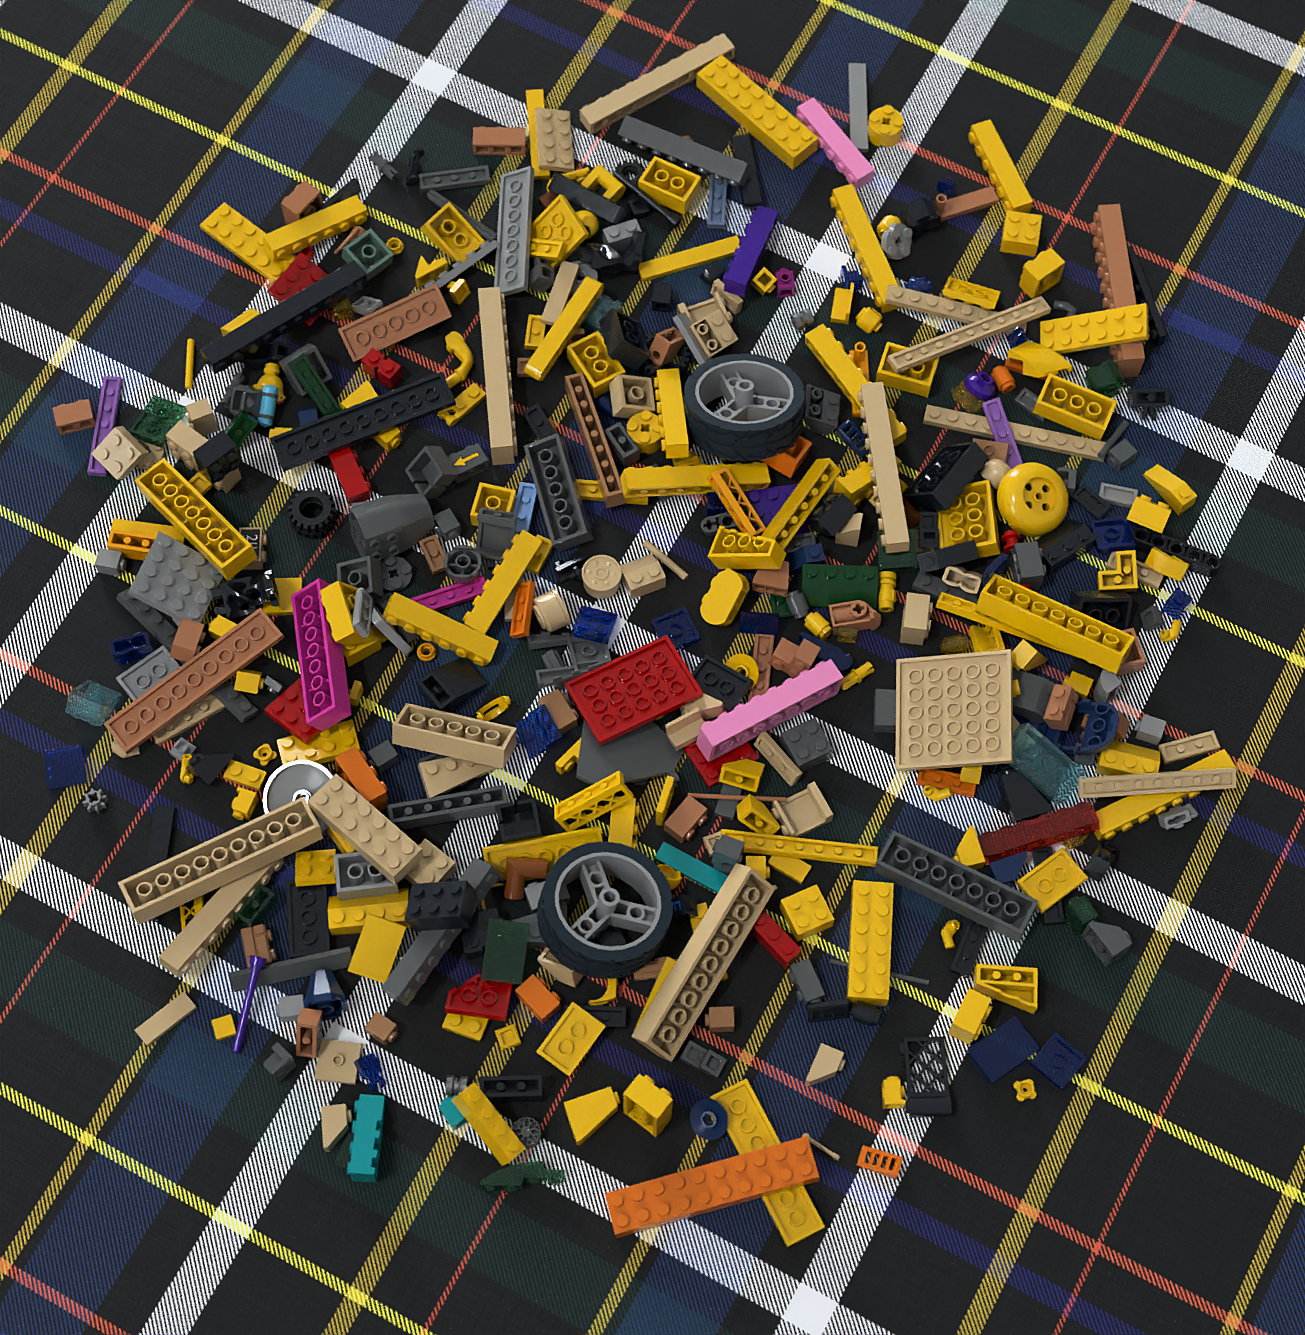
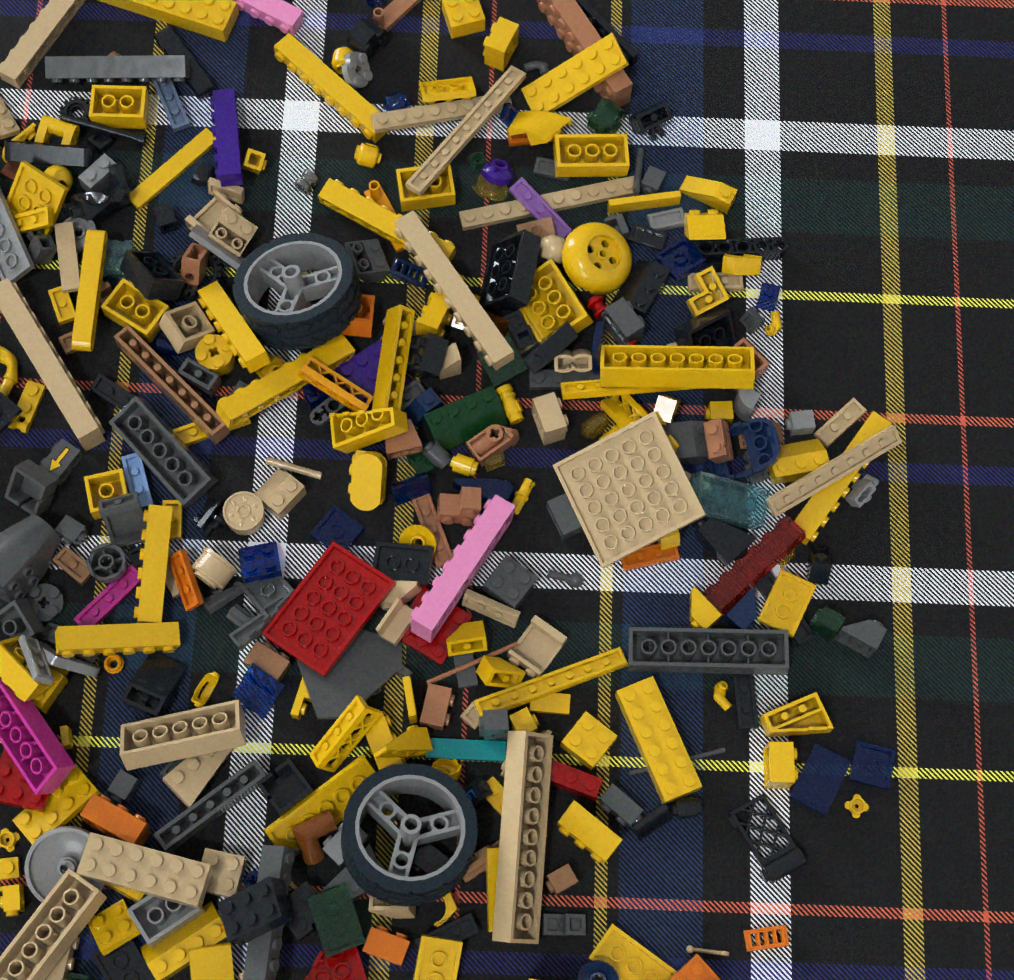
camera: 30 degrees left, 5 degrees up
magenta brick [775,268,796,298] -> none
tan slope [805,1043,846,1086] -> none
yellow panel [830,283,854,324] -> none
clear blue panel [840,265,863,291] -> none
yellow brick [882,1076,906,1109] -> none
yellow arm [922,785,953,802] -> none
orange brick [991,365,1016,394] -> none
none -> yellow slope [374,725,433,758]
none -> clear green plate [467,152,487,171]
none -> dark grey bar [547,570,584,588]
none -> yellow slope [557,800,623,864]
none -> yellow tile [607,191,681,214]

